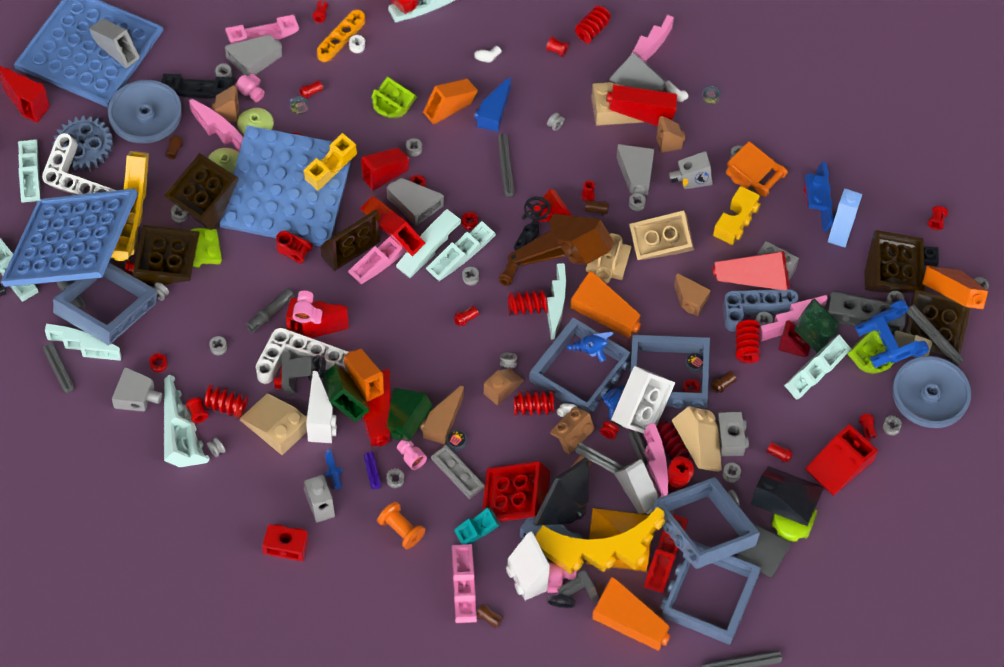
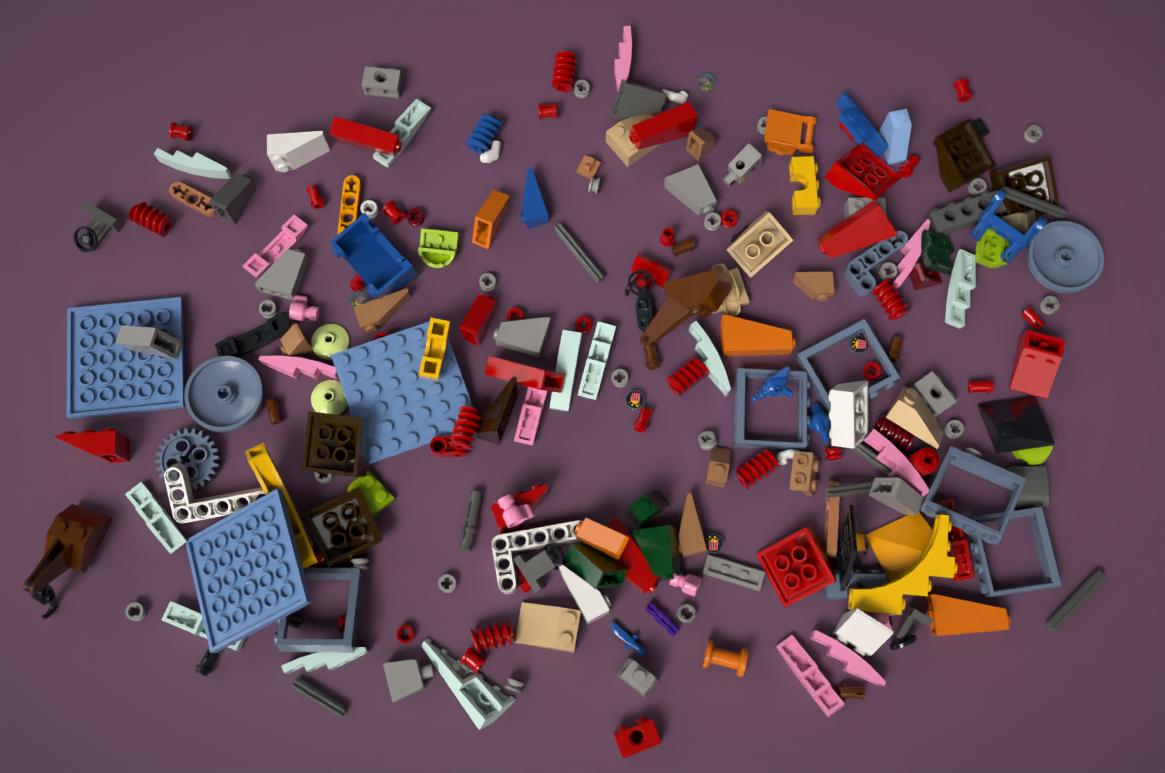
camera: 30 degrees left, 15 degrees up
teal slope [454,508,501,545] -> none
orange slope [922,266,988,309] -> none
none -> blue windscreen [330,213,418,299]
none -> medium nougat slope [353,288,411,333]
none -> red bush [382,201,406,225]
none -> dark red bush [406,208,424,227]
none -> red piece [448,406,482,450]
none -> blue piece [466,113,502,154]
none -> light grey bush [574,80,590,98]
none -> nougat tile [577,155,601,179]
none -> tile [625,390,644,410]
none -> dark green slope [627,490,670,529]
none -> red bush [721,210,738,229]
none -> bright pink slope [809,630,886,686]
none -> red slope [824,144,902,200]
none -> red pin [899,155,920,178]

